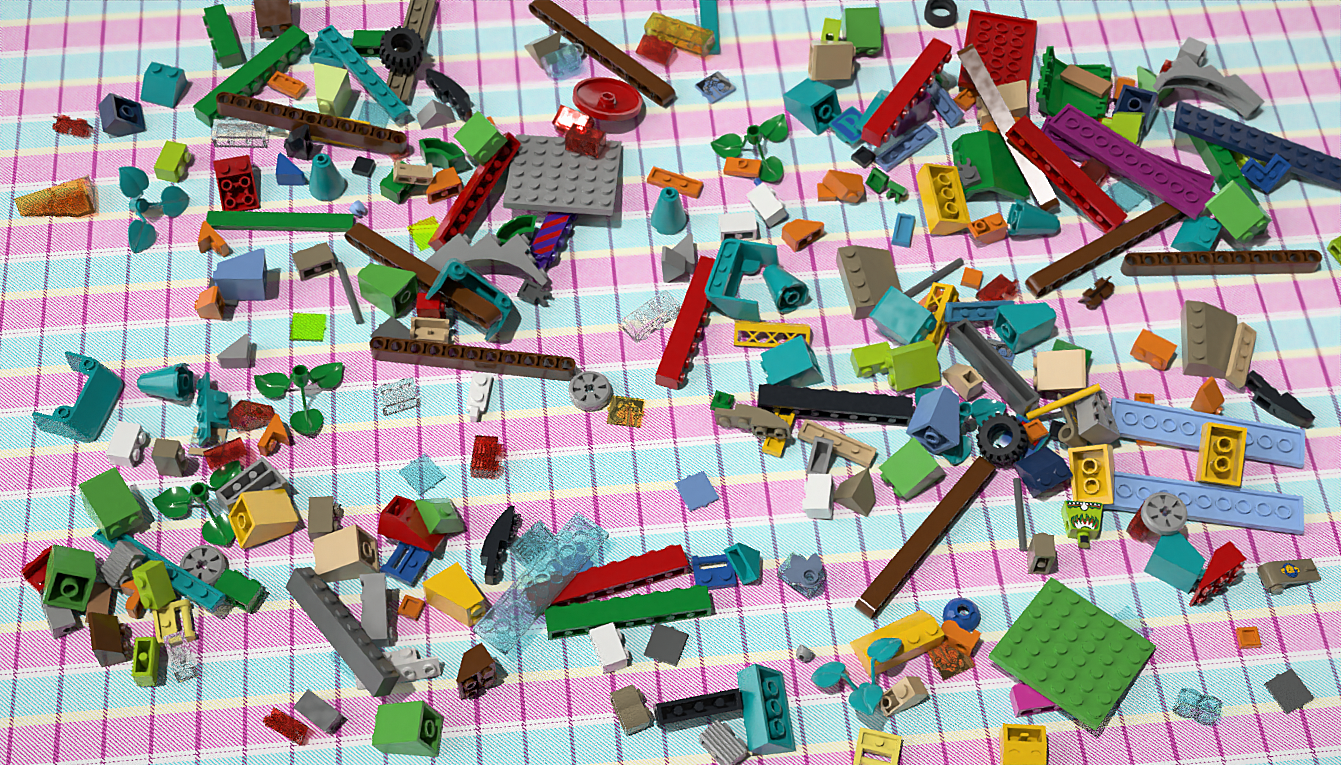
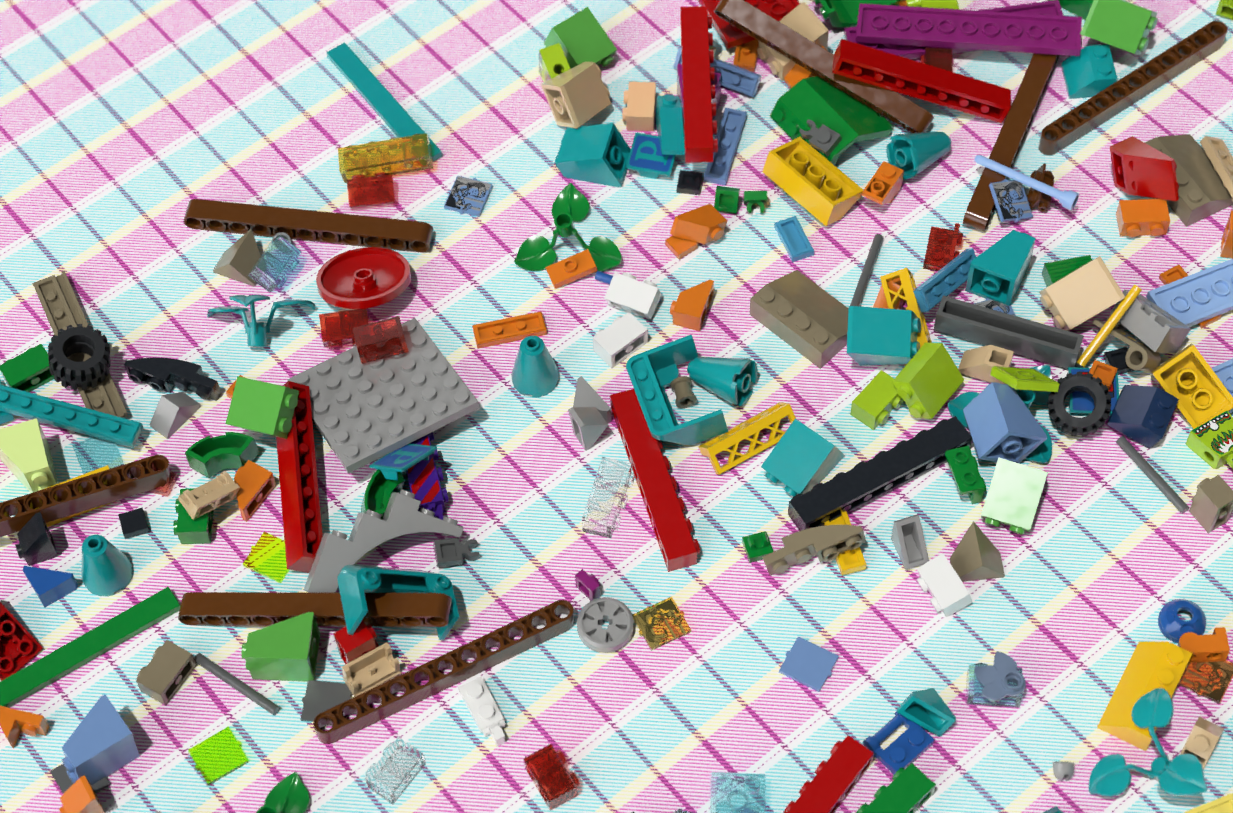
camera: 30 degrees left, 0 degrees up
light blue hinge [349,200,365,216] -> none
tan plate [797,419,877,467] -> none
reddish brown beam [854,456,997,619] -> none
orange tile [960,267,983,289] -> none
clear light blue piece [1105,177,1147,213] -> none
none -> teal plant [207,295,315,346]
none -> piece [369,444,438,480]
none -> magenta plate [575,569,601,601]
none -> light nougat brick [622,81,656,131]
none -> dark tan bush [670,376,697,408]
none -> green bracket [945,446,986,504]
none -> light blue piece [974,155,1079,211]
none -> piece [989,179,1033,223]
none -> lime tile [990,366,1060,392]
none -> red slope [1110,136,1179,201]

